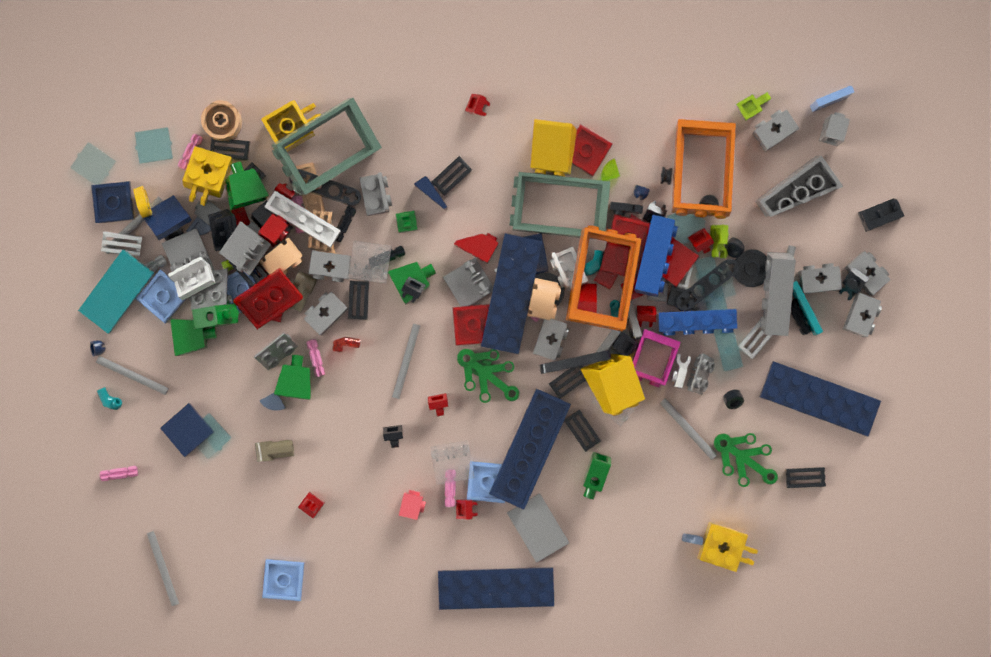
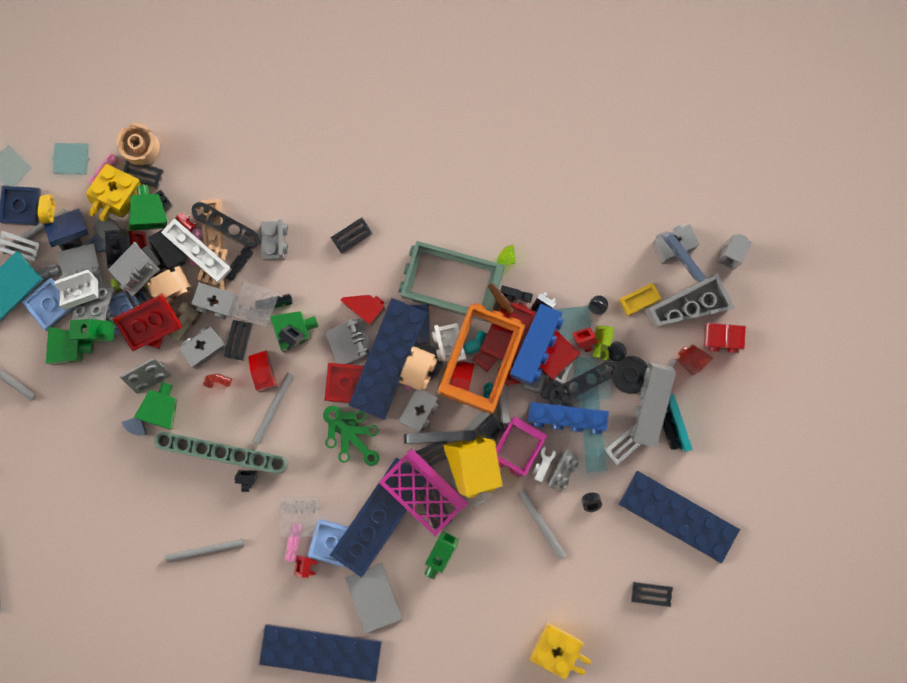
camera: 15 degrees right, 5 degrees down
dark blue tile [160,403,214,457] -> none
clear light blue piece [198,413,232,459] -> none
dark tan piece [255,440,294,462] -> none
red brick [258,214,288,247] -> none
yellow hinge [261,100,321,152] -> none
light blue tile [262,559,305,601] -> none
sand green door [272,98,382,195] -> none
red tile [298,492,325,519] -> none
bright pink axle [306,339,325,377] -> none
green tile [396,211,418,233] -> none
coral brick [399,490,426,520] -> none
dark blue slope [414,176,448,211] -> none
red tile [428,393,449,417] -> none
red tile [465,94,490,116] -> none
yellow slope [530,119,577,177] -> none
red tile [572,124,613,177] -> none
dark blue hinge [634,185,650,200] -> none
red tile [636,305,657,327] -> none
black bush [660,167,672,185] -> none
orange door [671,119,736,219] -> none
sand blue tile [682,533,704,545] -> none
green plant [713,433,778,487] -> none
lime plate [736,92,771,121] -> none
light grey brick [798,263,842,294] -> none
light blue tile [810,85,854,112] -> none
black plate [839,267,869,300] -> none
light grey brick [843,293,882,337] -> none
light grey brick [844,251,890,296] -> none
black hinge [858,198,905,232] -> none
none -> sand green beam [154,432,288,473]
none -> light grey bar [165,539,244,562]
none -> red slope [248,350,278,392]
none -> dark pink fence [379,448,468,536]
none -> reddish brown animal [487,282,514,315]
none -> yellow tile [619,283,662,317]
none -> sand blue tile [661,231,706,282]
none -> clear red slope [676,344,713,376]
none -> red brick [704,323,746,353]

